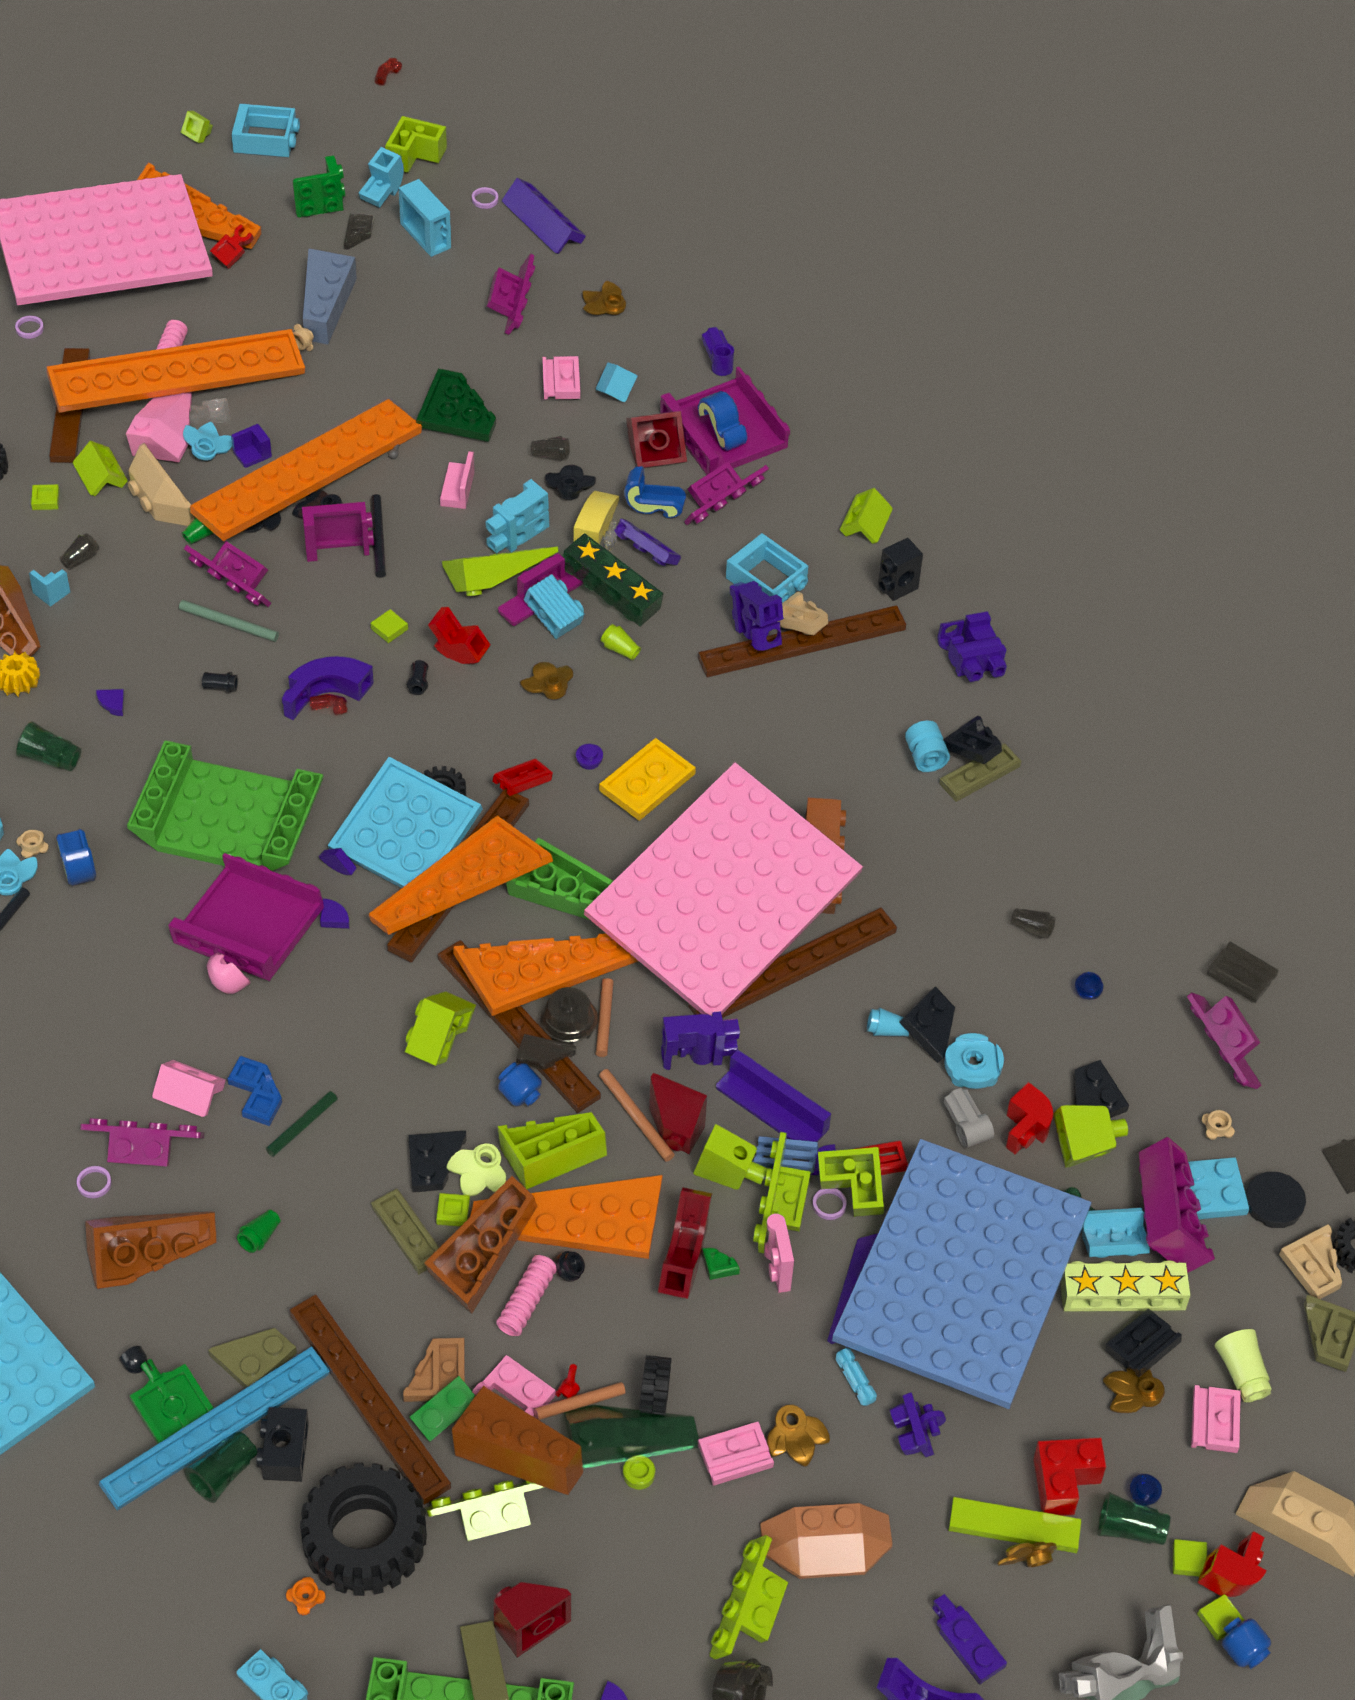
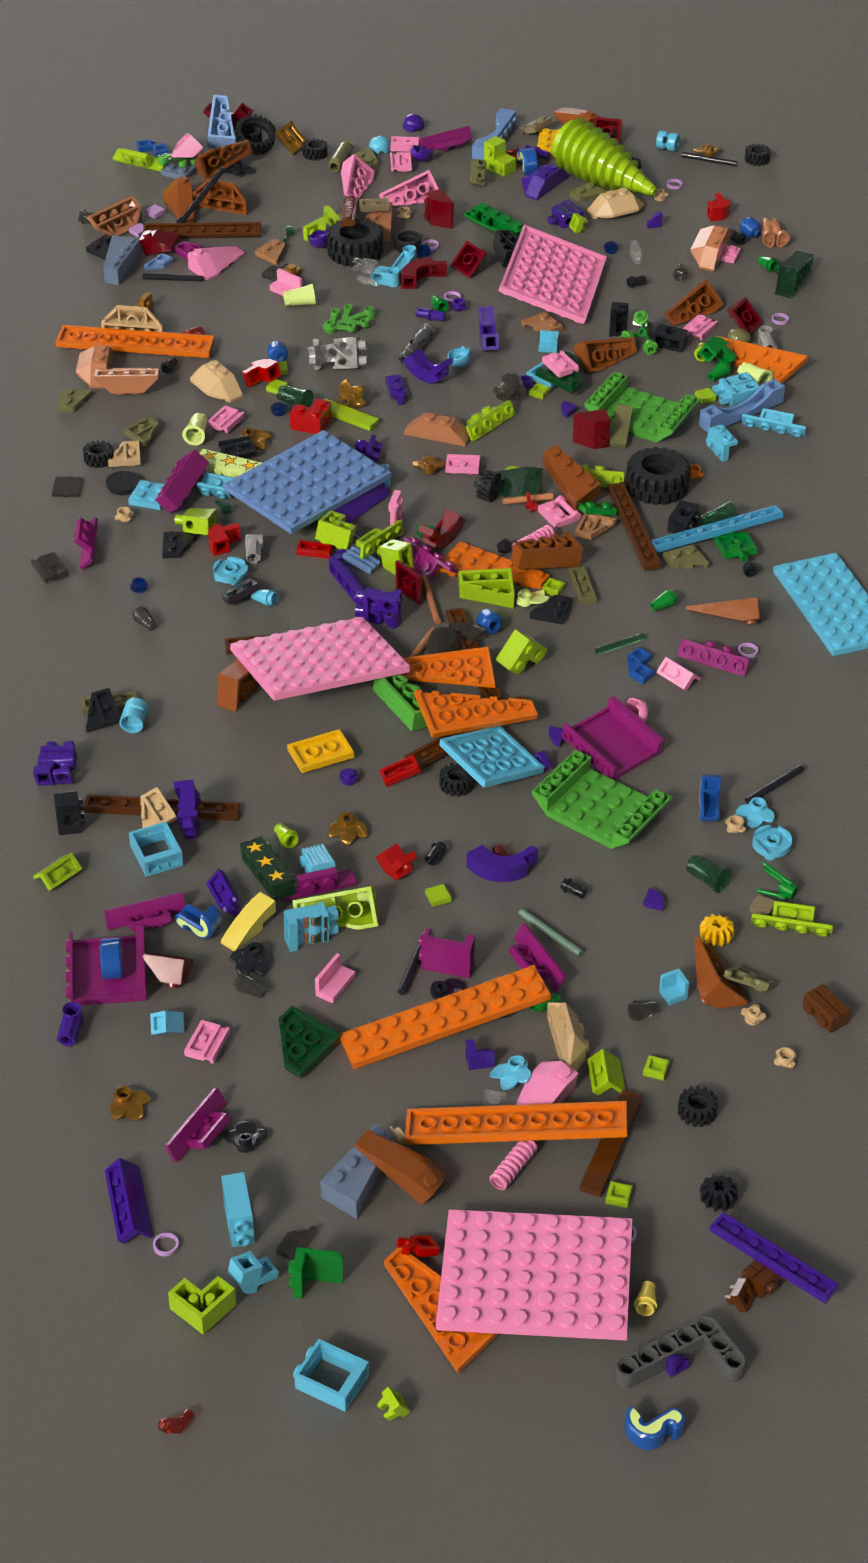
camera: 155 degrees left, 10 degrees down
none -> black plate [223,1120,267,1153]
none -> dark orange wedge [354,1129,447,1205]
none -> magenta bracket [403,536,460,579]
none -> lime tile [605,1181,632,1208]

